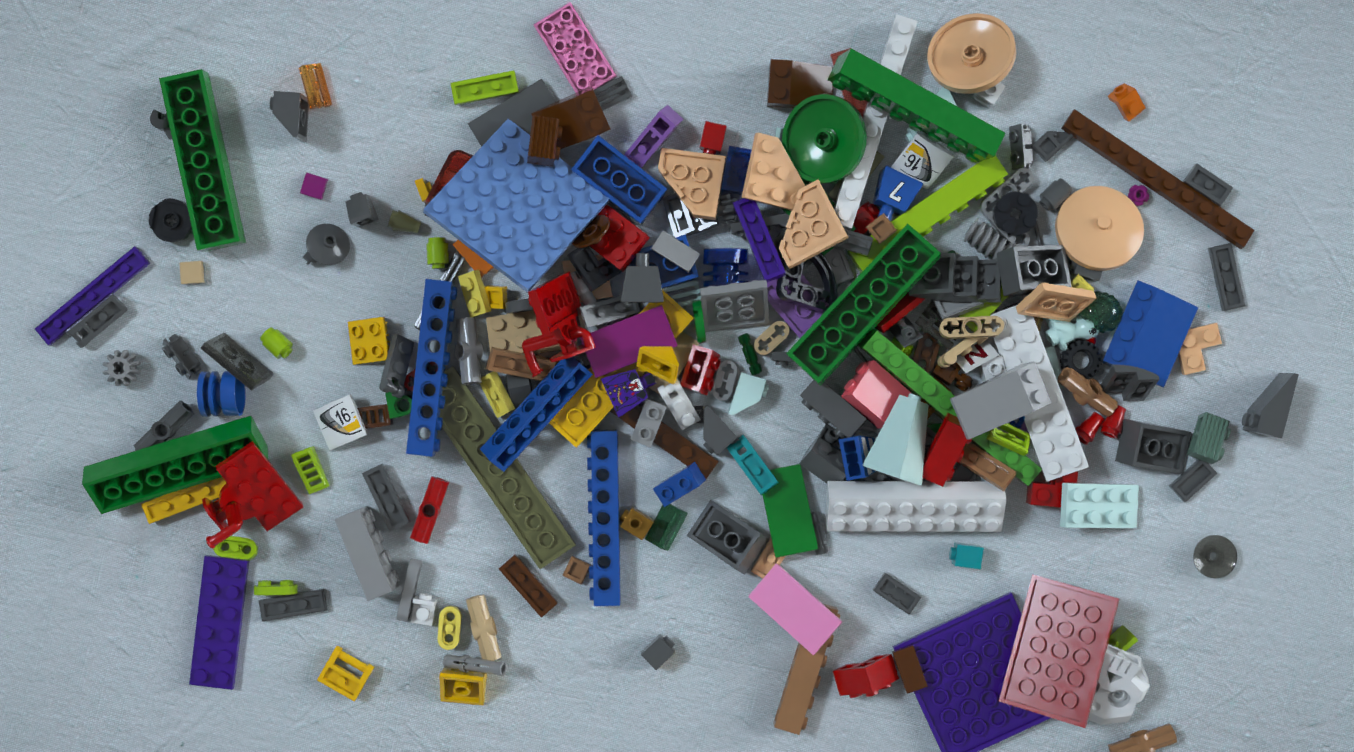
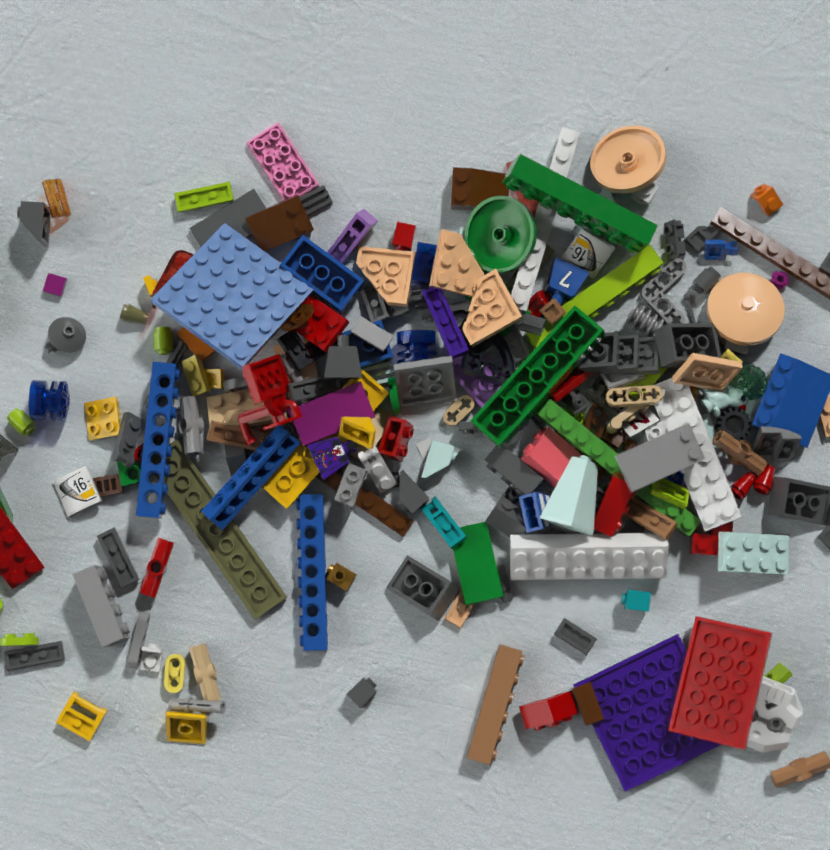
camera: 10 degrees right, 5 degrees down
lime slope [291,446,330,494] -> none
dark grey slope [345,192,379,228] -> none
light yellow plate [480,371,515,418] -> none
reddish brown plate [499,554,558,618] -> none
reddish brown brick [527,115,563,167] -> none
medium nougat tile [562,556,591,585] -> none
clear green slope [645,504,688,551] -> none
blue brick [653,462,706,507] -> none
light grey beam [712,360,737,401] -> none
dark green axle [738,333,762,375] -> none
bright pink tile [748,564,843,655] -> none
black plate [993,191,1038,236] -> none
none -> clear blue wheel [29,380,70,421]
none -> blue plate [704,240,738,260]

